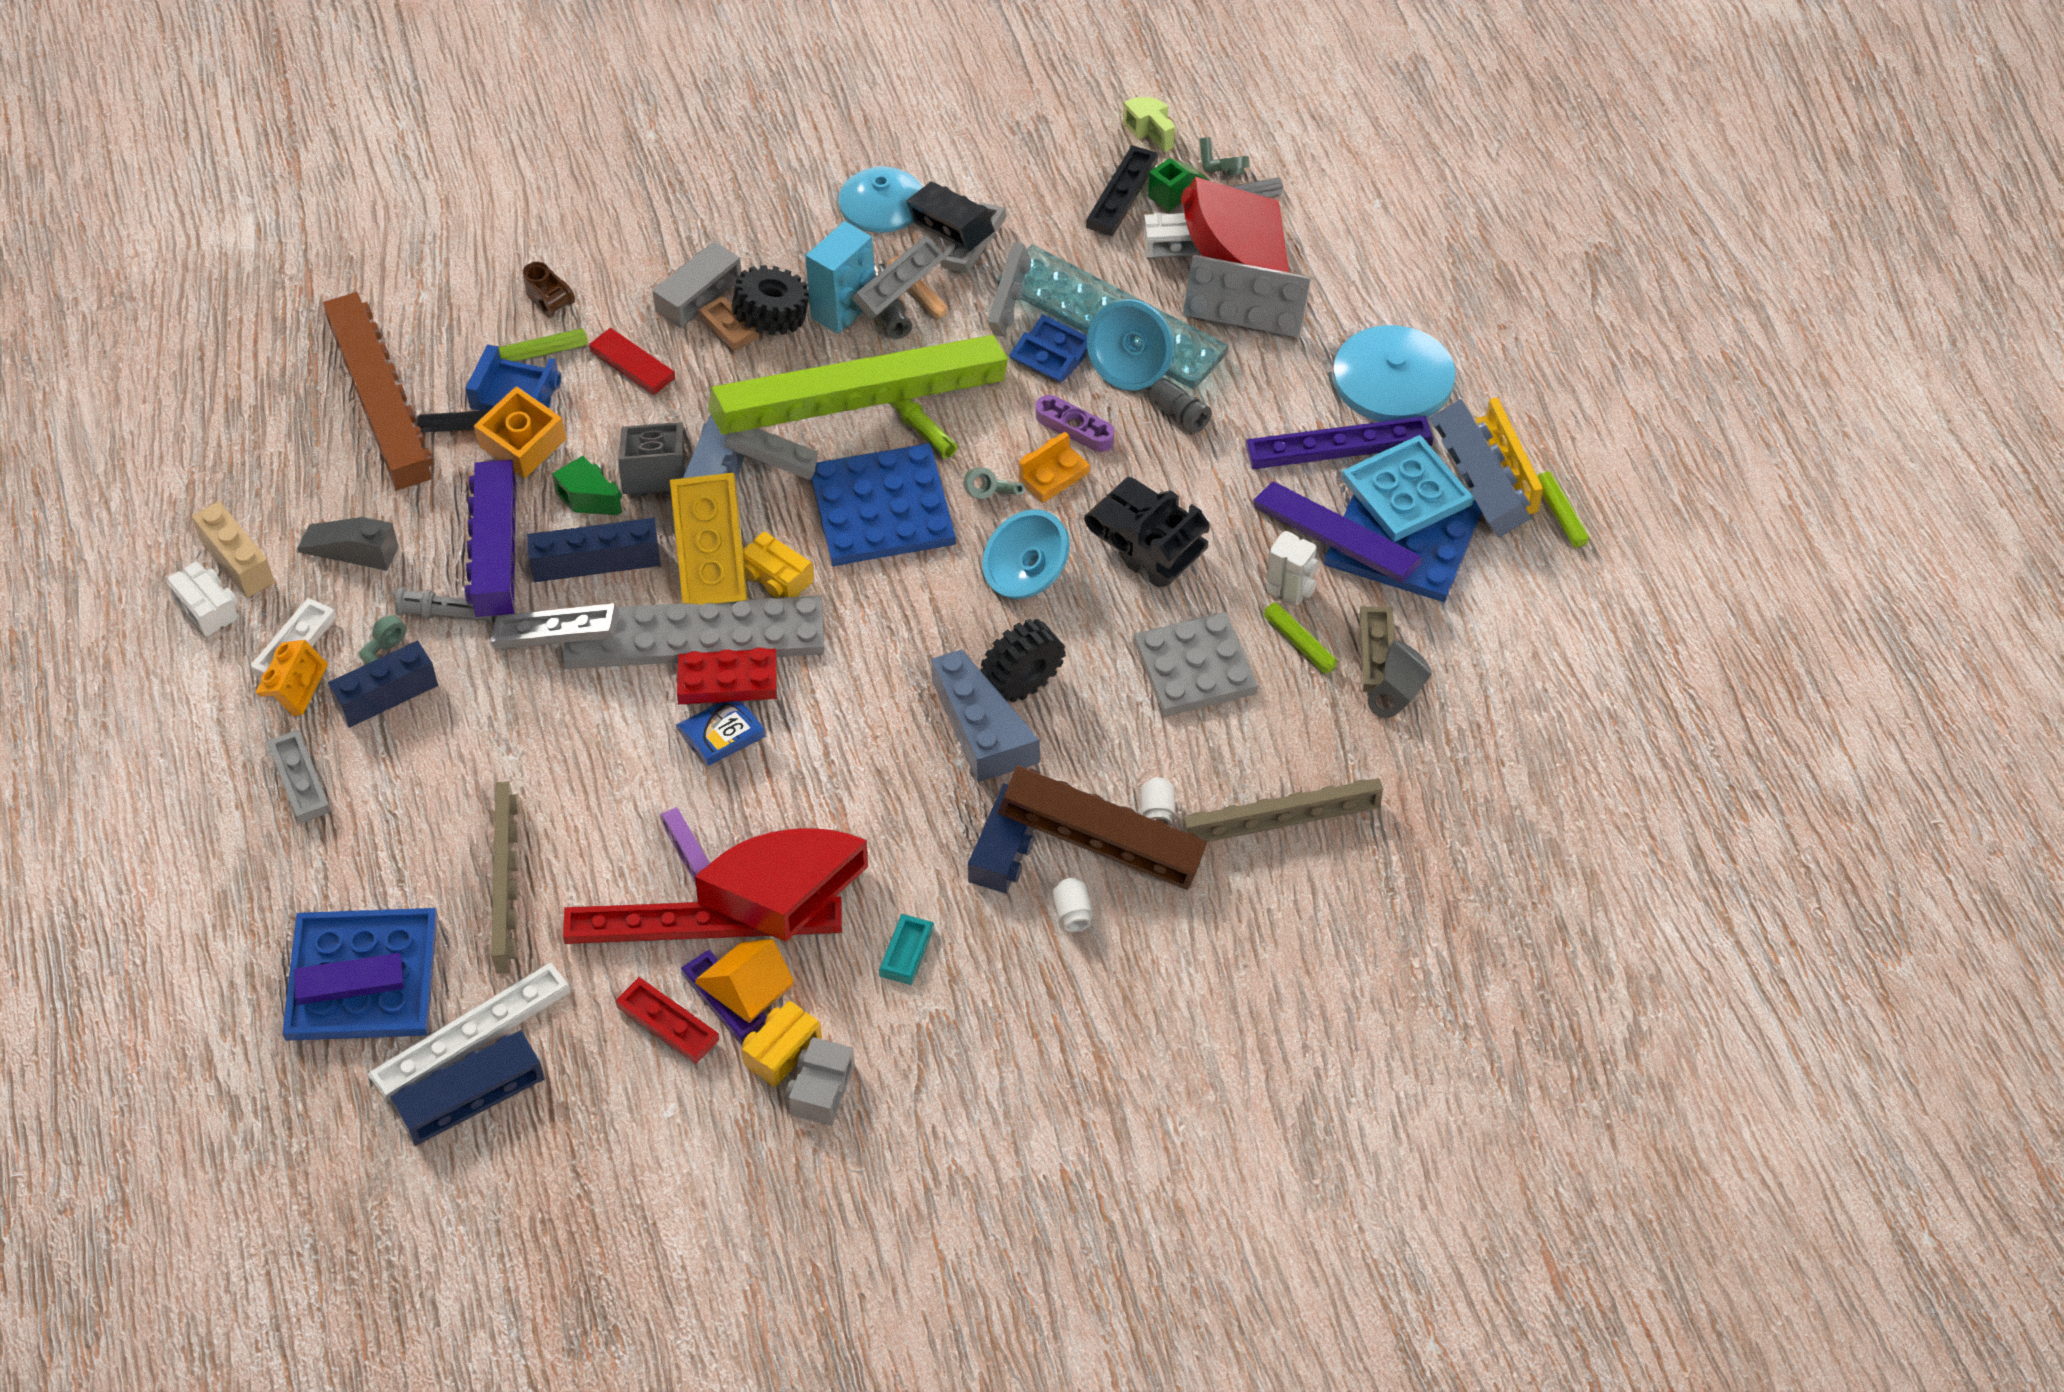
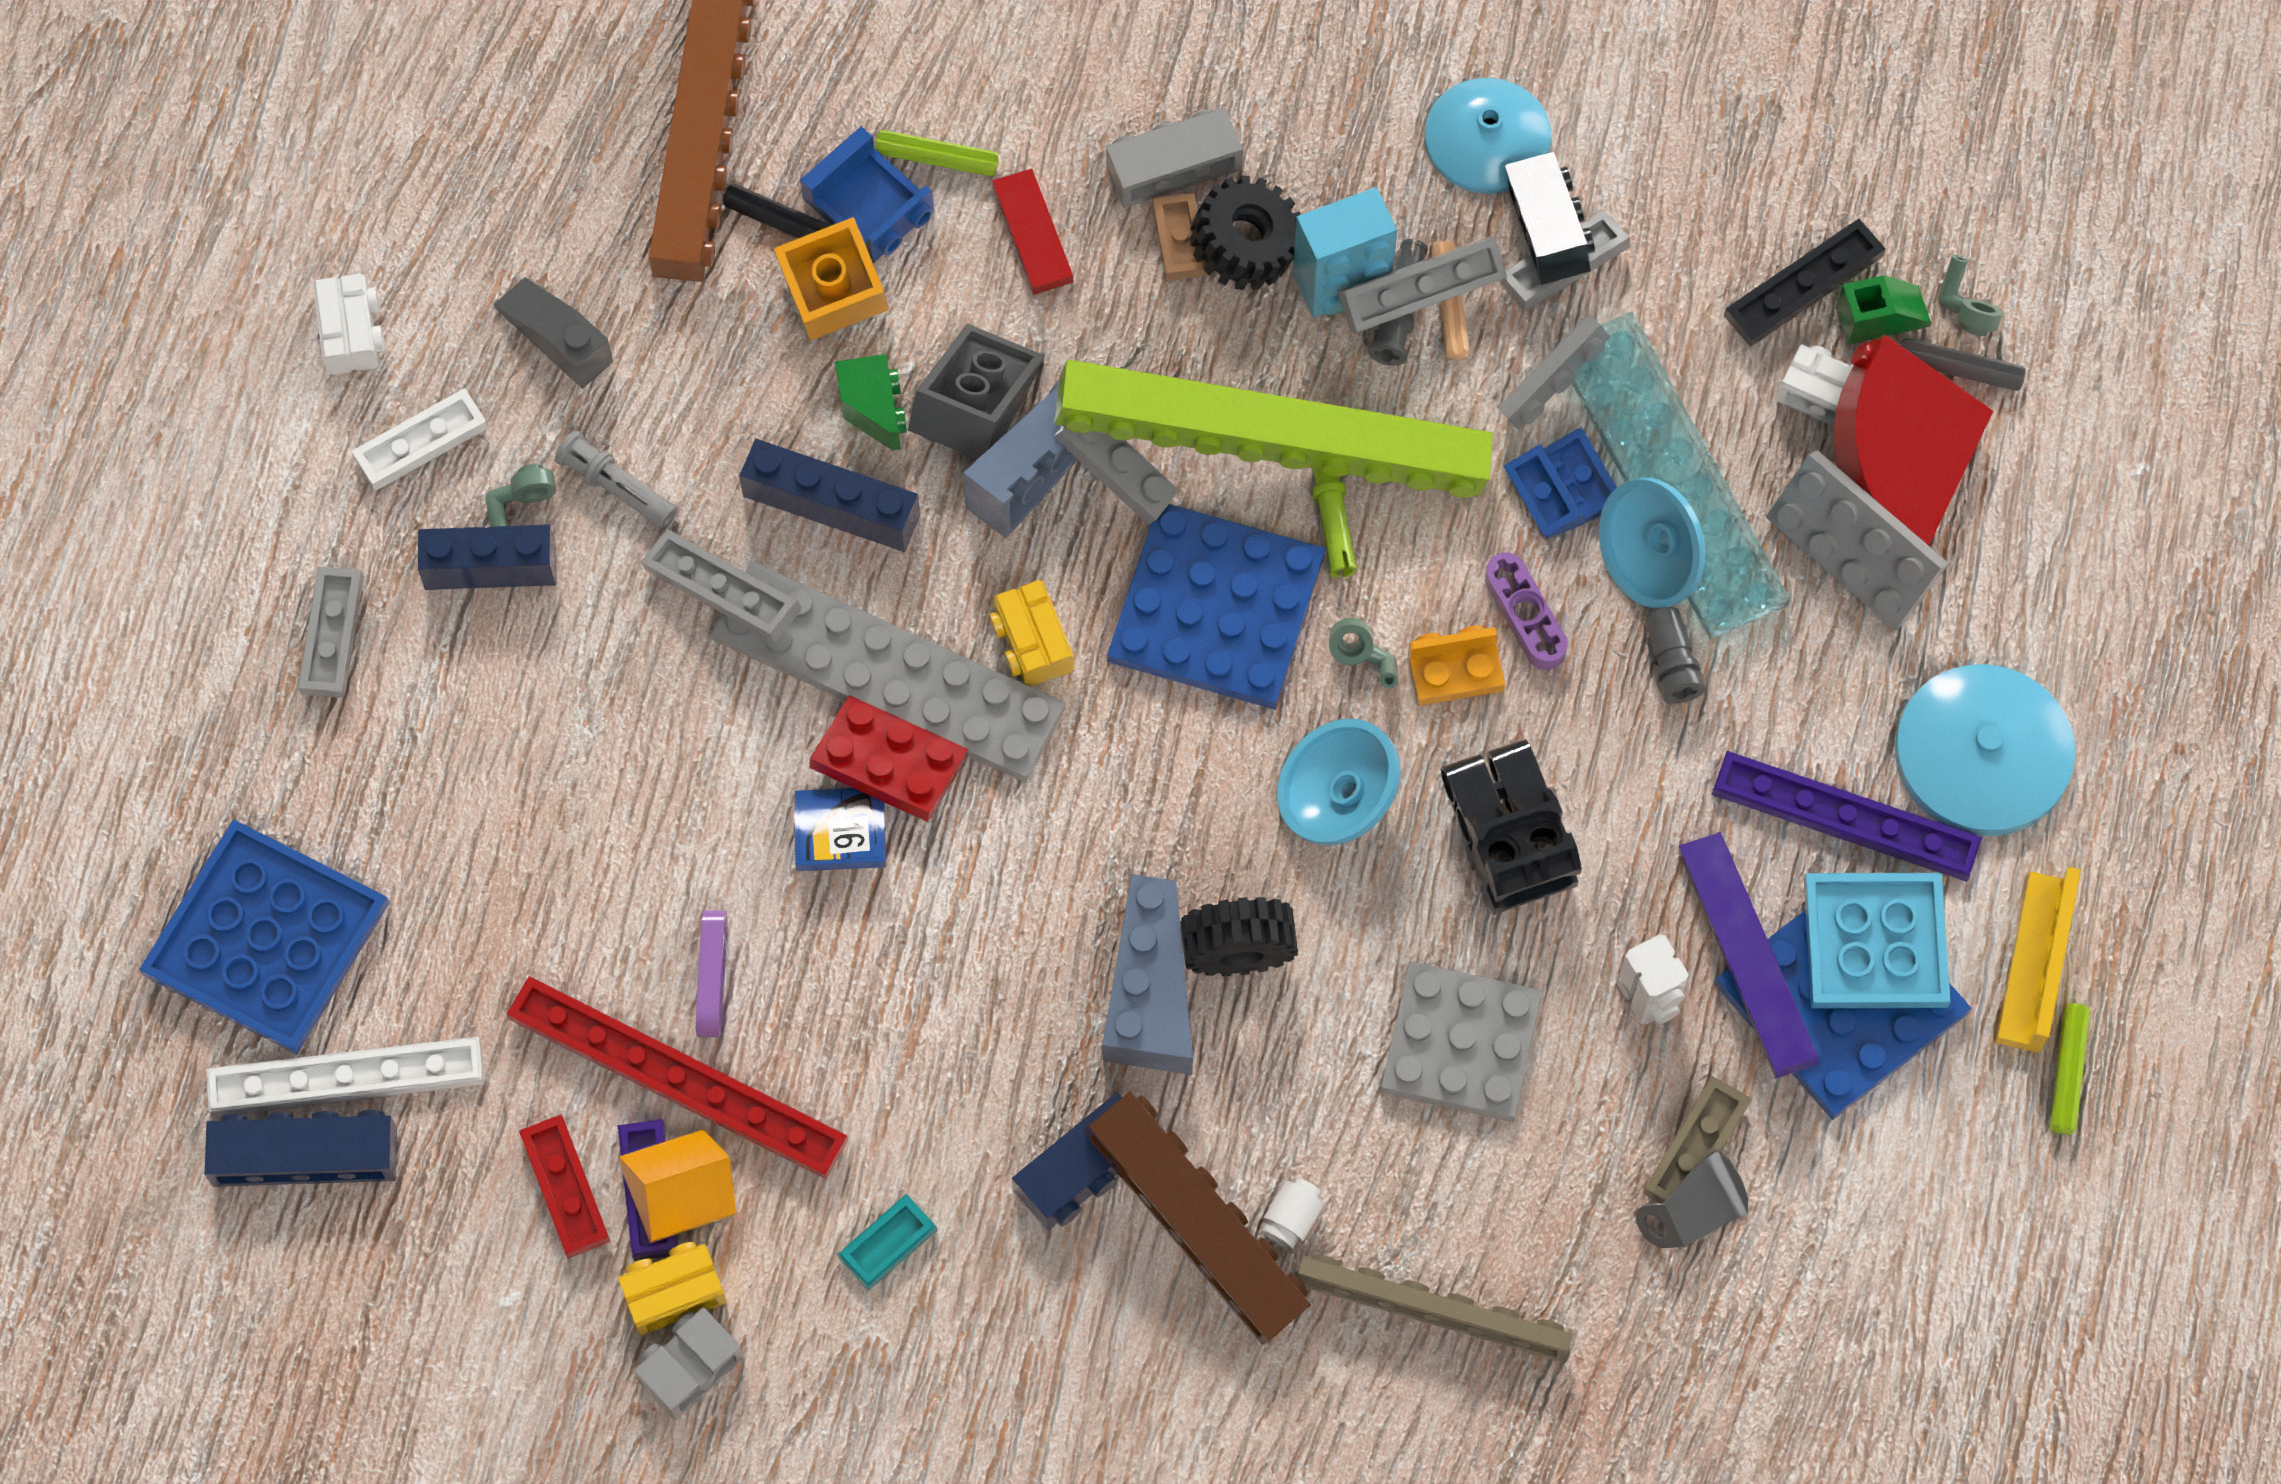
camera: 30 degrees right, 15 degrees up
tan brick [191,501,275,598] -> none
light orange bracket [256,640,328,716] -> none
dark purple tile [294,953,404,1005] -> none
dark purple brick [465,460,517,617] -> none
dark tan plate [491,781,519,974] -> none
reddish brown piece [523,261,575,318] -> none
yellow plate [670,473,748,605] -> none
red brick [695,828,868,942] -> none
white brick [1053,878,1093,932] -> none
yellowish green brick [1123,97,1176,152] -> none
lime axle [1264,602,1337,674] -> none
sand blue wedge [1429,399,1532,537] -> none

